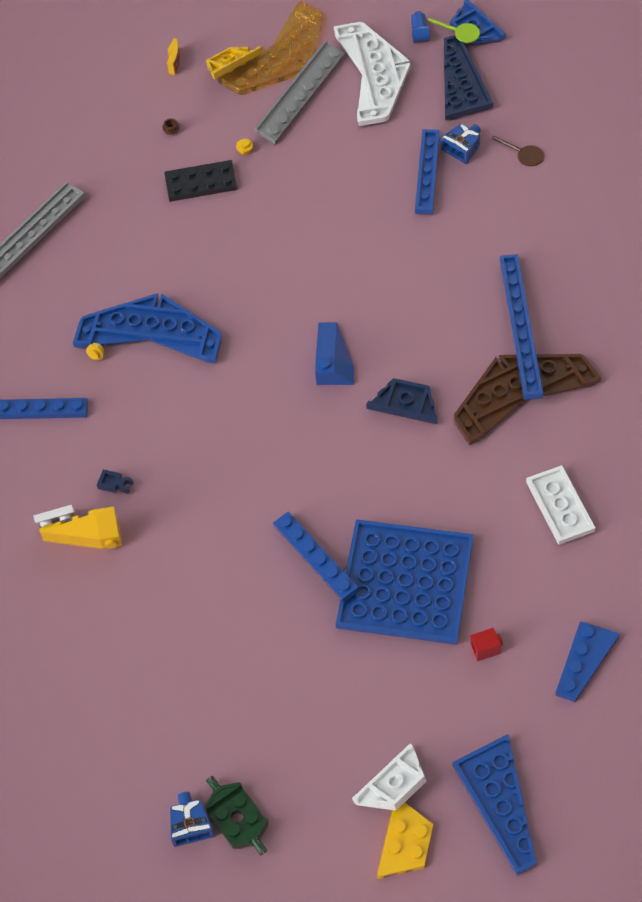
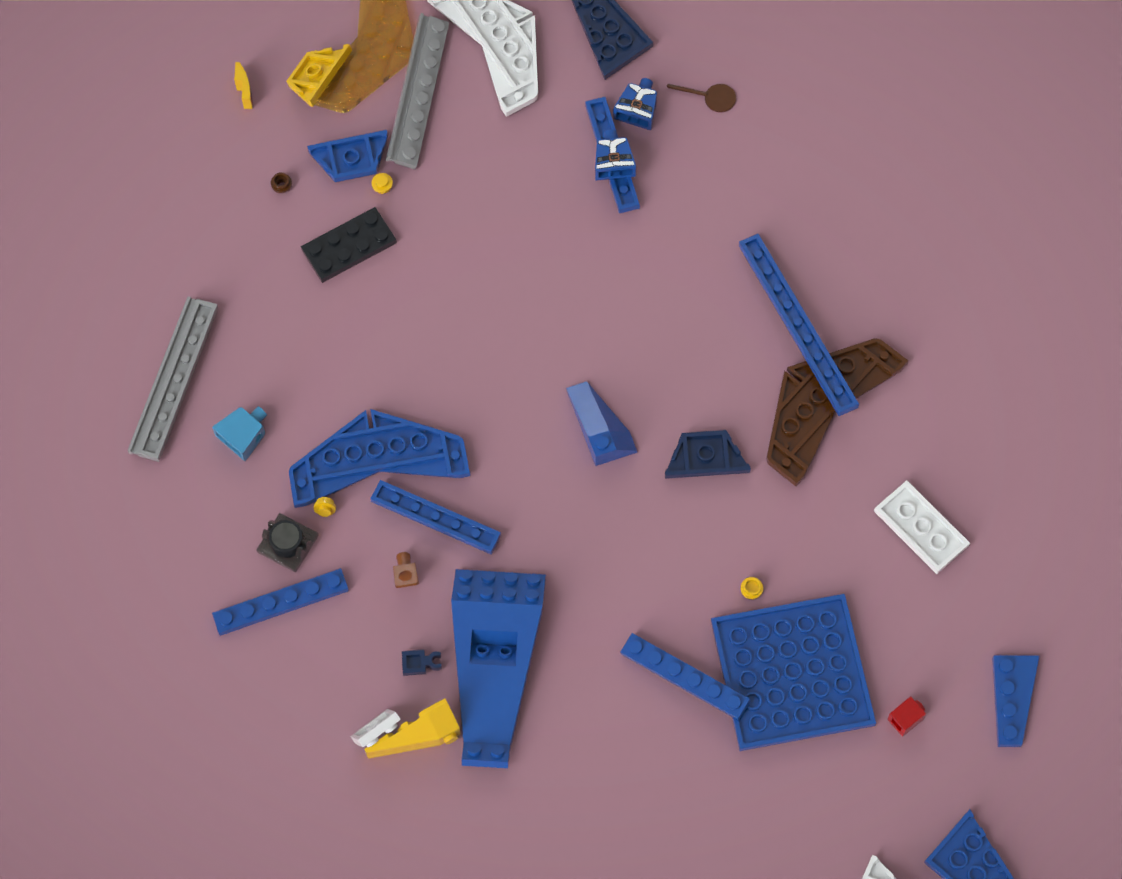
camera: 25 degrees left, 10 degrees up
none -> dark azure torso [212,406,267,461]
none -> piece [257,513,319,573]
none -> blue wing [307,130,388,182]
none -> blue plate [370,480,501,555]
none -> dark orange bracket [393,552,419,588]
none -> blue wing [451,569,546,769]
none -> blue torso [595,129,636,181]
none -> yellow plate [740,577,763,600]

